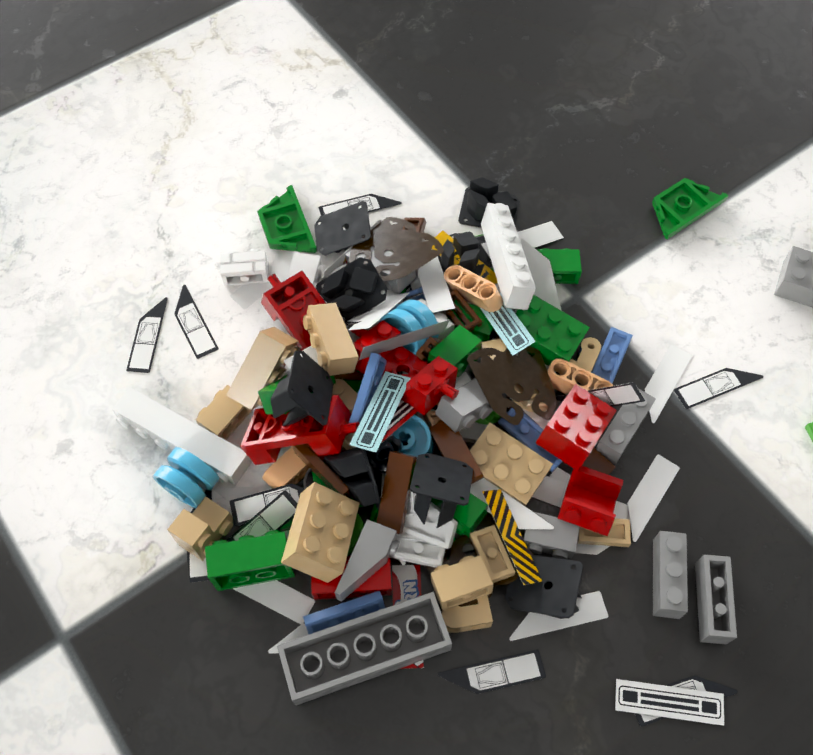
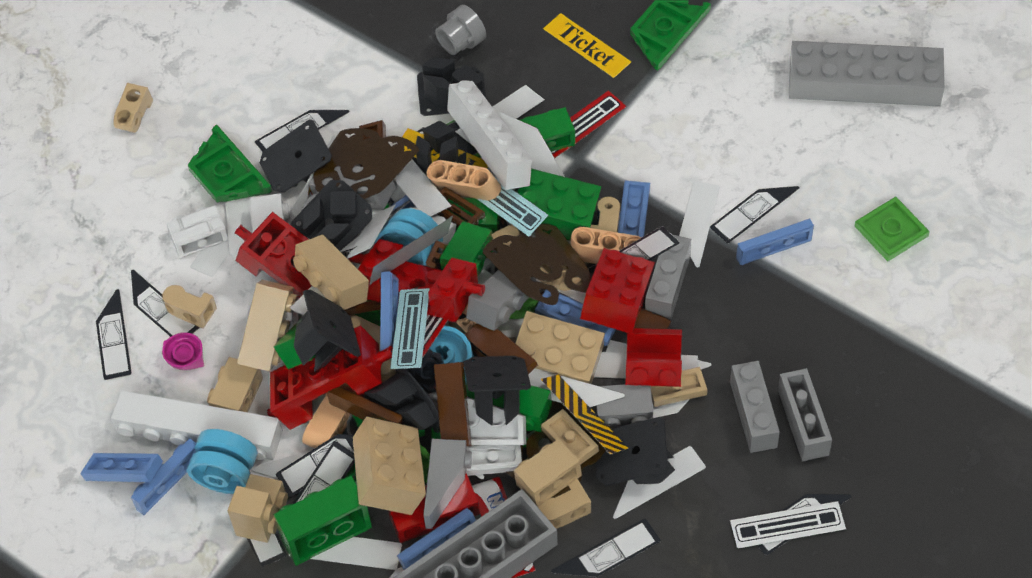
camera: 15 degrees left, 5 degrees down
white sticker [627,454,680,542] -> none
none -> medium blue plate [80,453,163,482]
none -> tan leg [114,83,153,133]
none -> medium blue plate [131,438,196,515]
none -> tan leg [162,285,217,329]
none -> dark pink hat [162,333,204,370]
none -> light grey piece [435,5,486,55]
none -> yellow sticker [543,13,631,78]
none -> sticker [551,90,627,158]
none -> medium blue tile [736,219,814,265]

